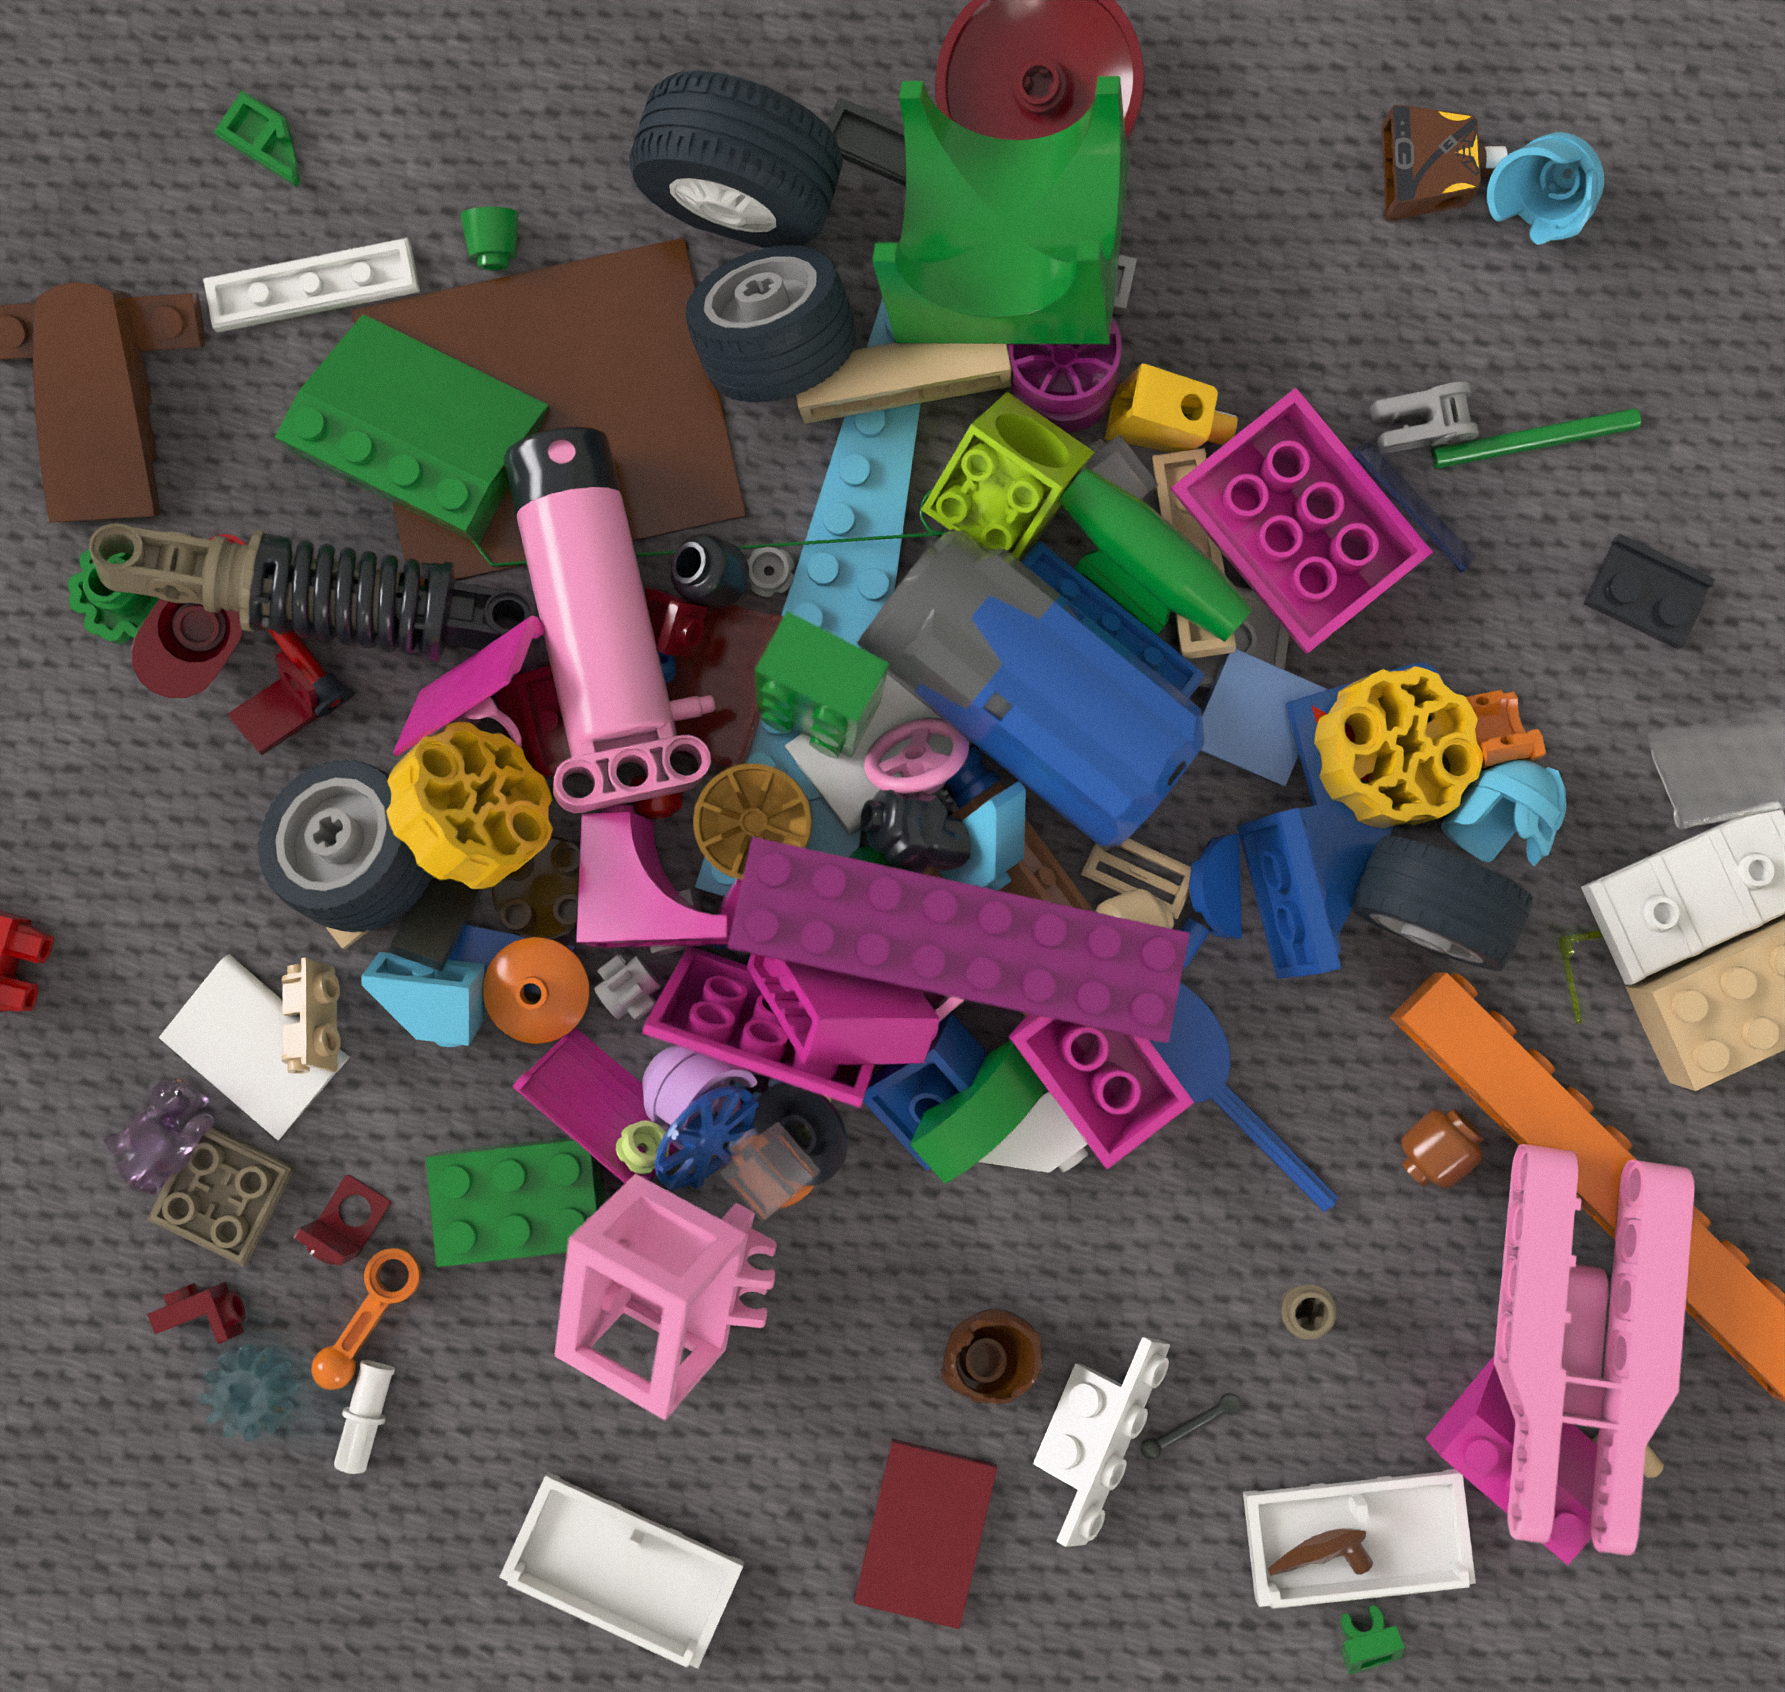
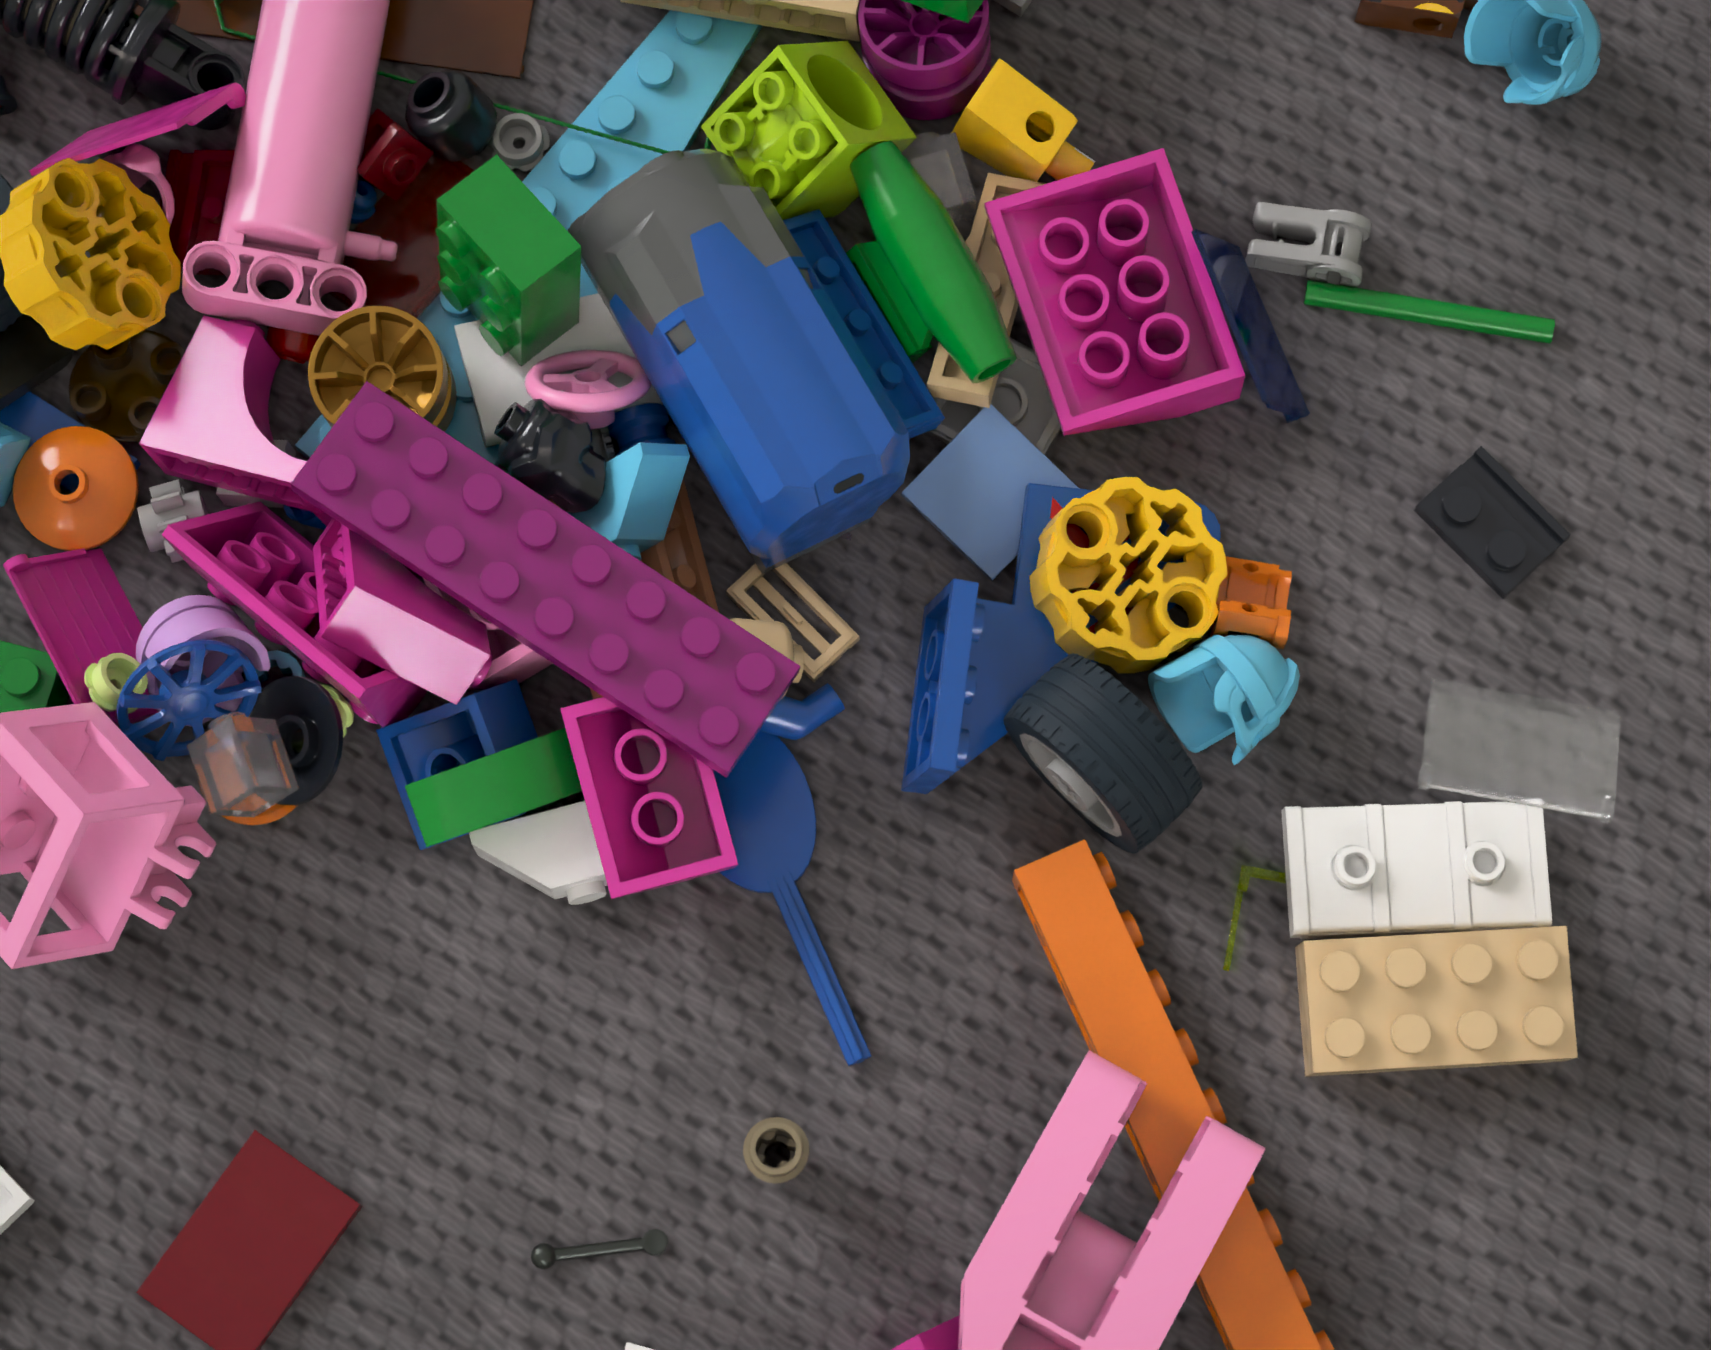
camera: 25 degrees right, 10 degrees down
reddish brown hair [940,1309,1043,1404] -> none
white bracket [1033,1337,1170,1547] -> none
blue tile [1189,833,1242,939] -> none
dark orange head [1401,1108,1484,1189] -> none

